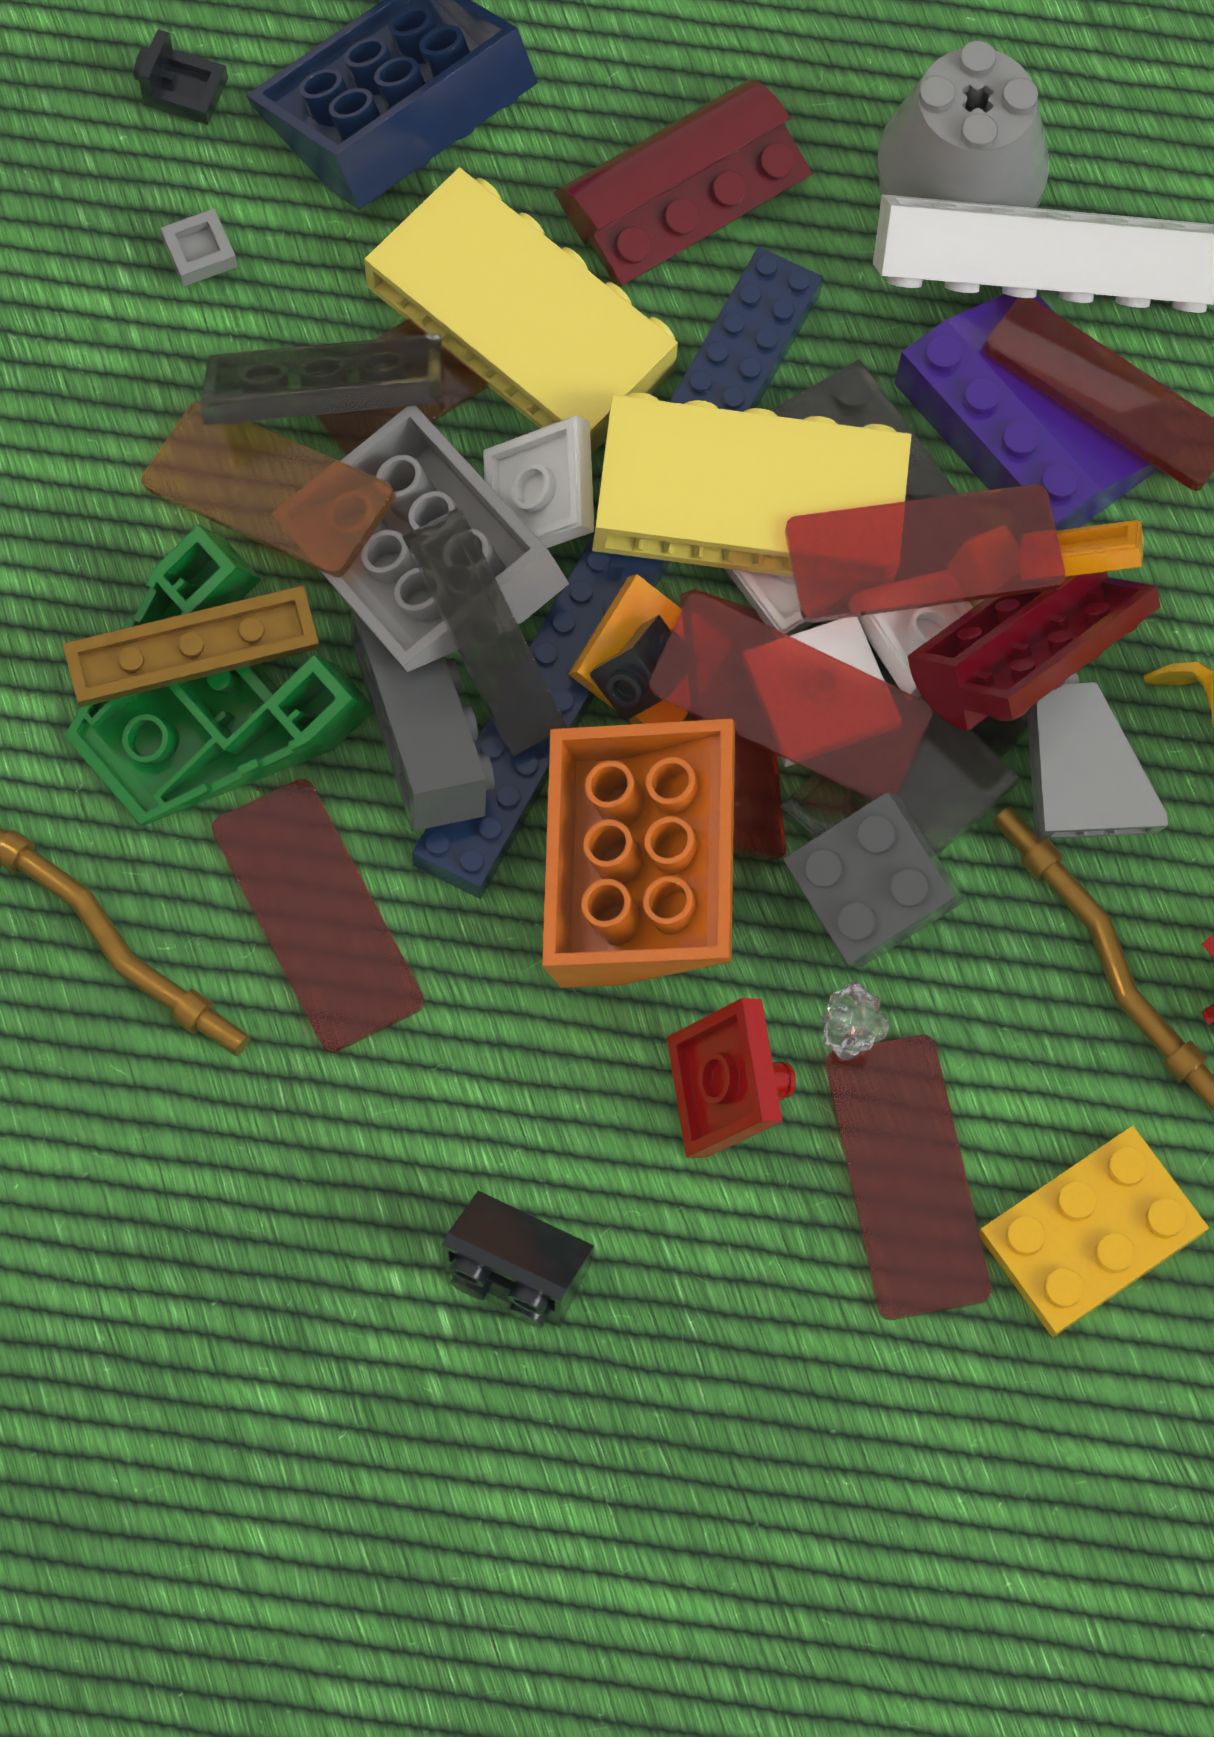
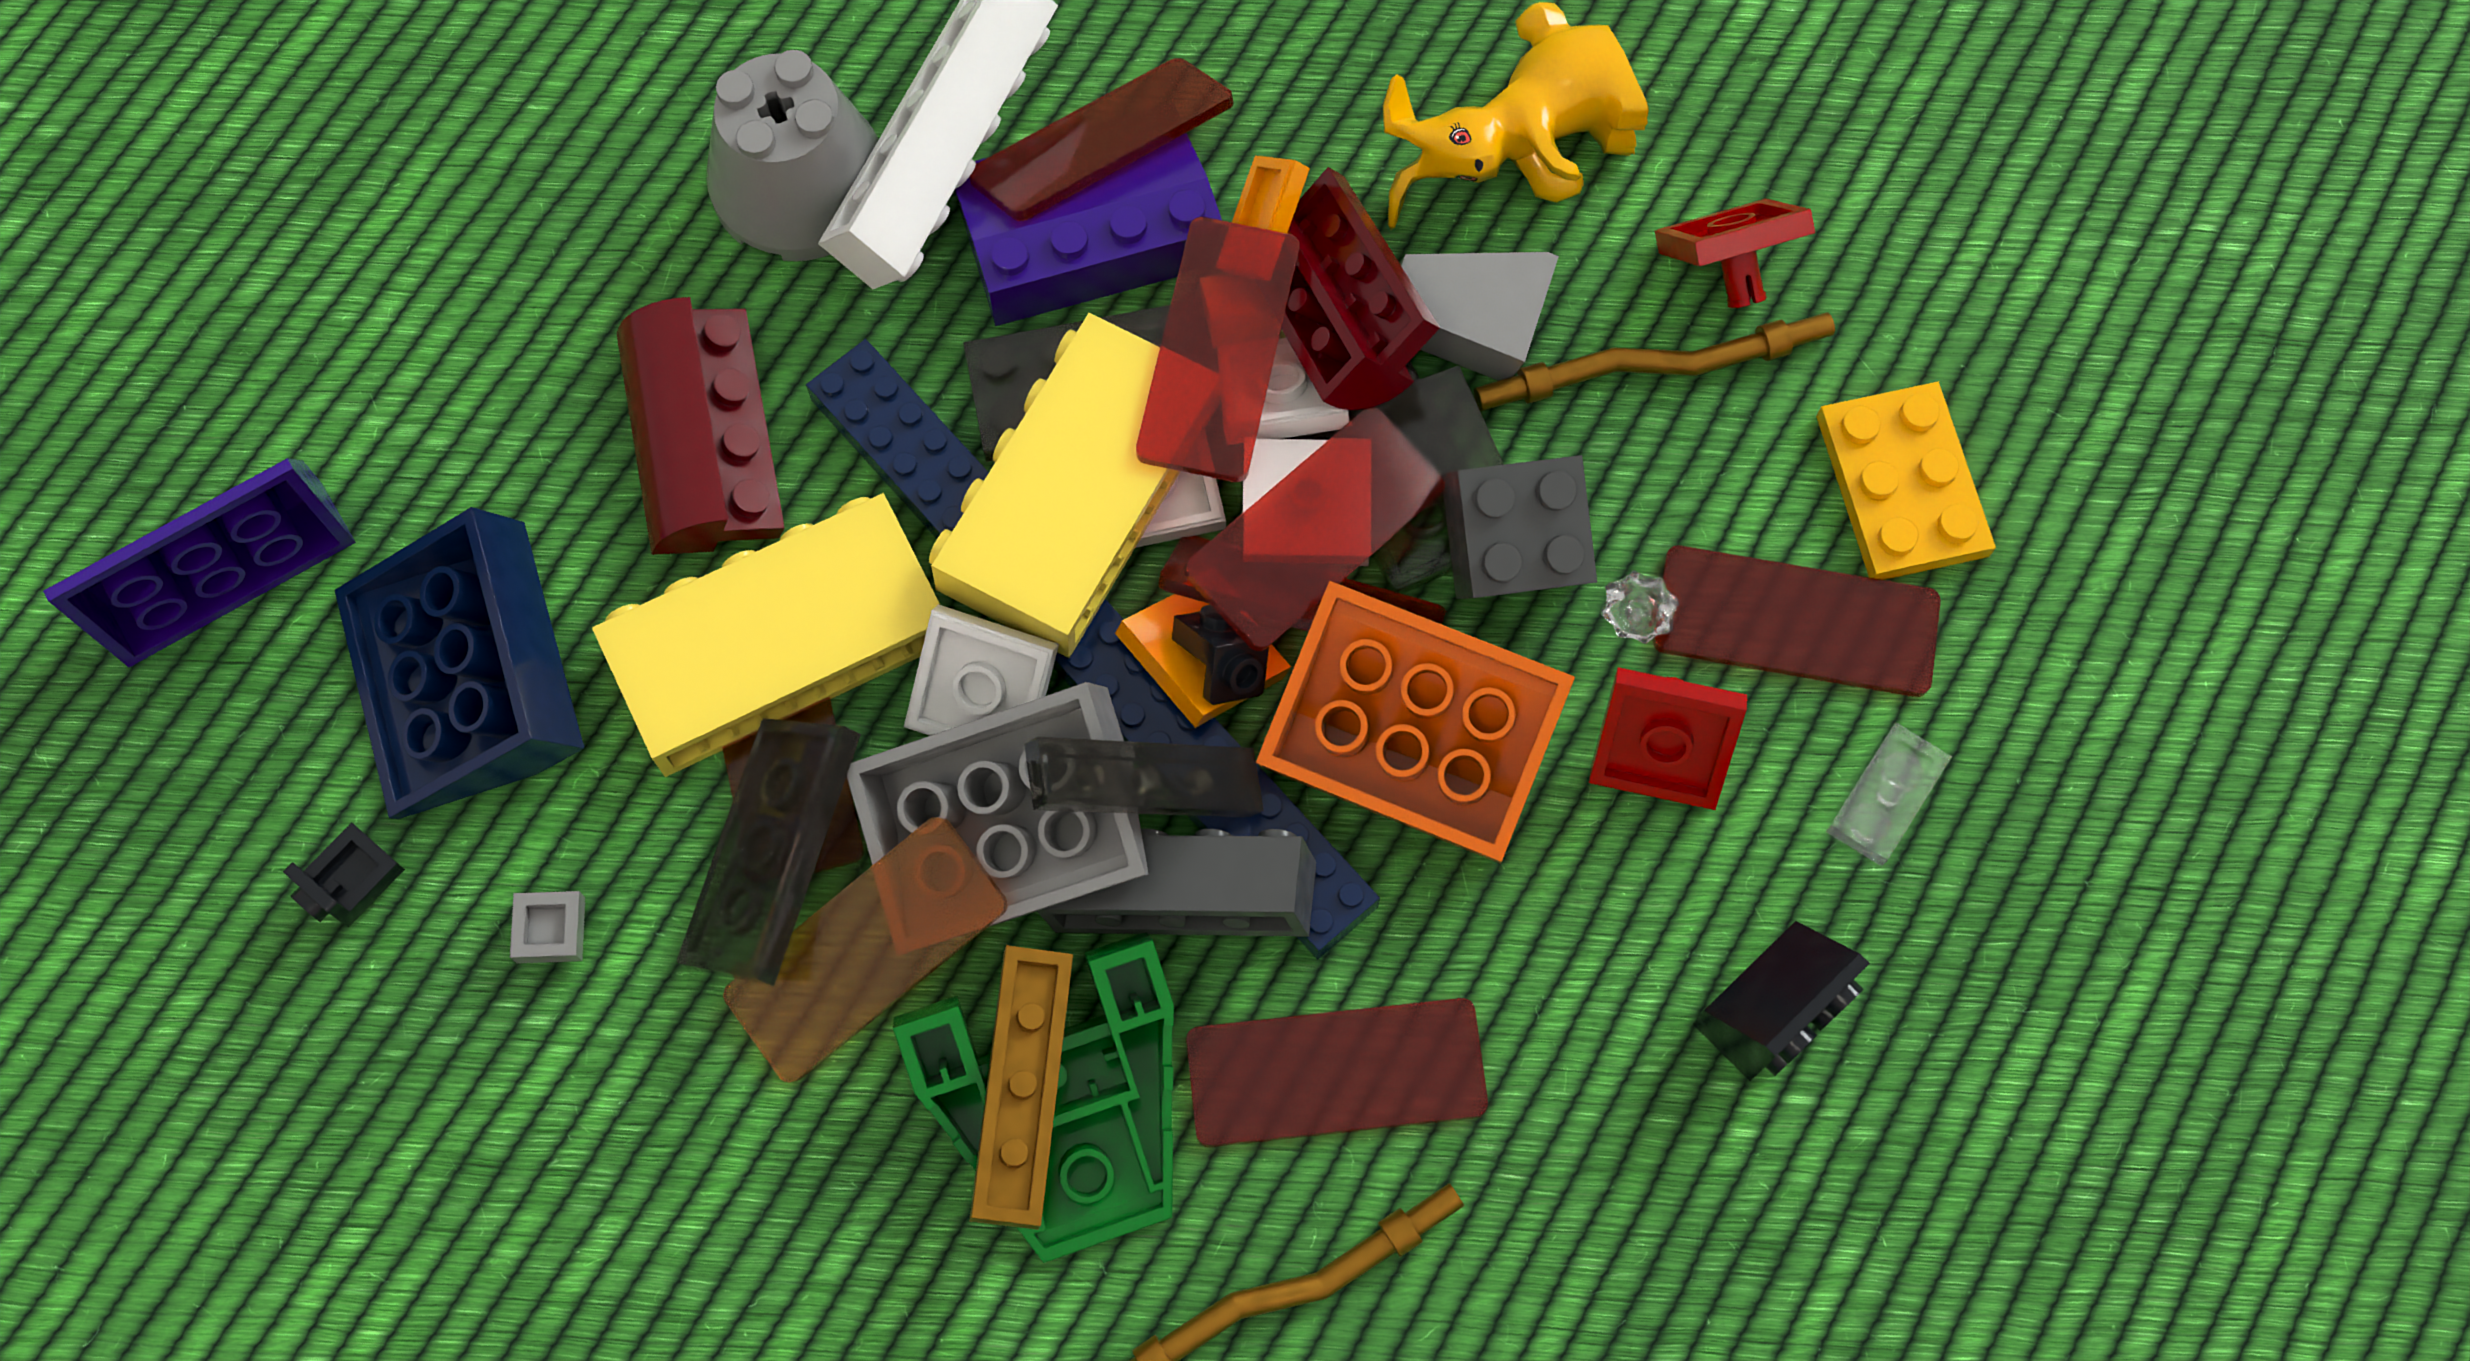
camera: 65 degrees left, 0 degrees up
none -> clear plate [1826,722,1952,866]

